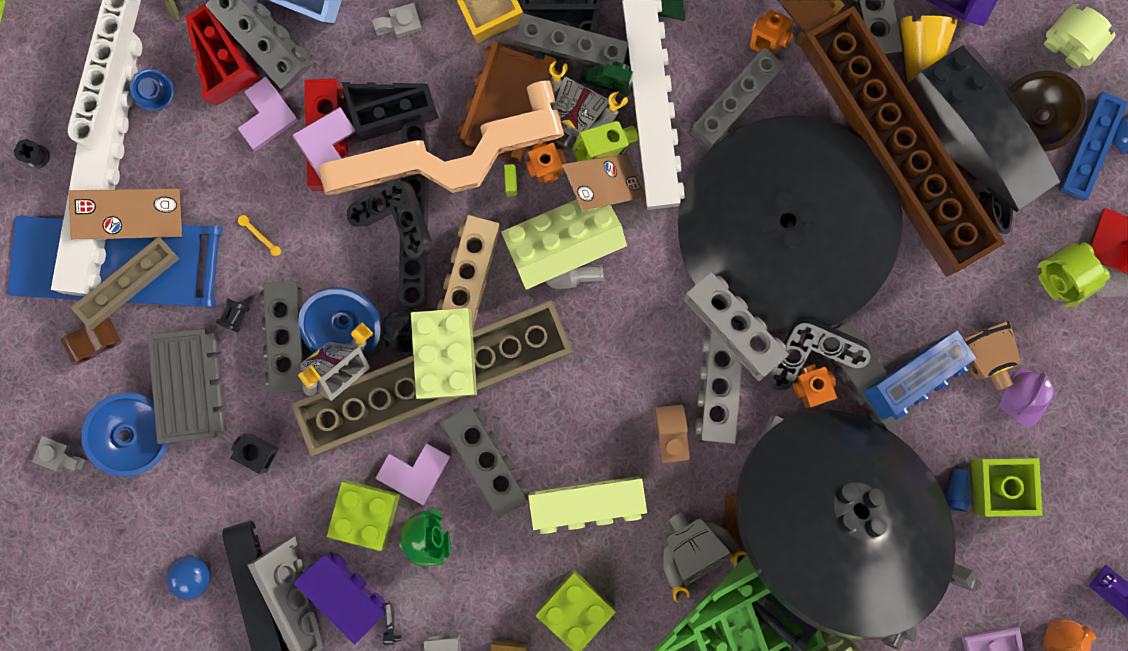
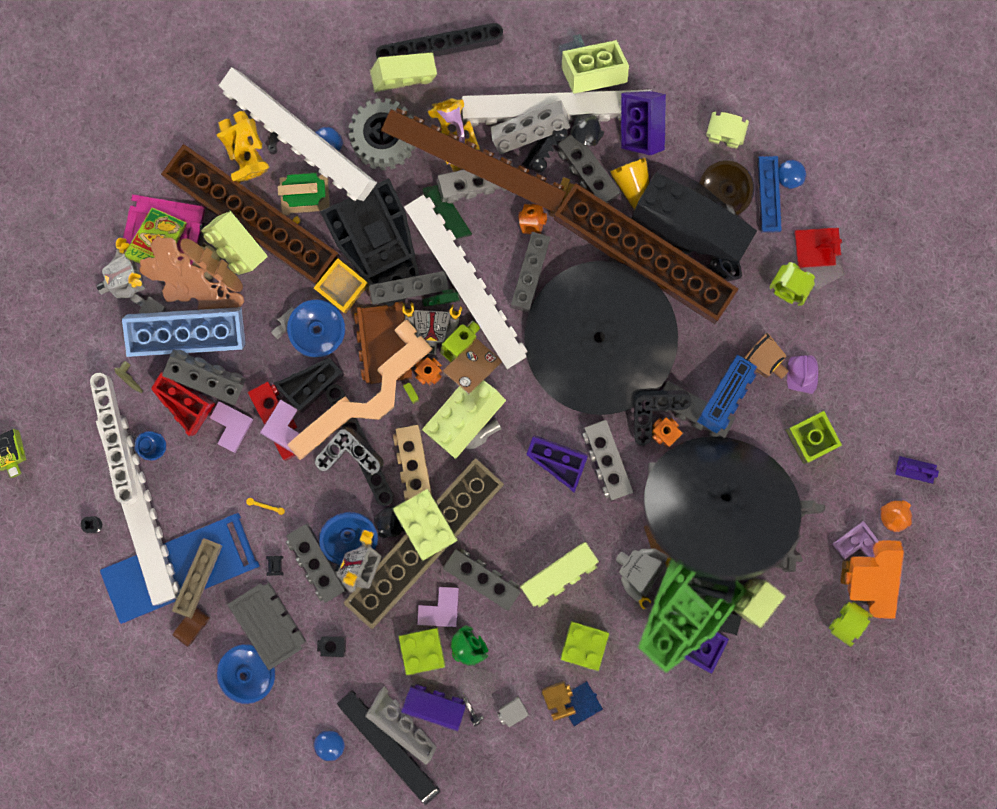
camera: 30 degrees left, 0 degrees up
light grey plate [32,436,86,472] -> none
medium nougat sticker [68,189,182,240] -> none
medium nougat brick [653,404,690,463] -> none
light grey brick [684,272,789,382] -> none
blue cone [944,469,972,512] -> none
none -> blue dish [287,300,345,357]
none -> dark purple wedge [526,435,588,493]

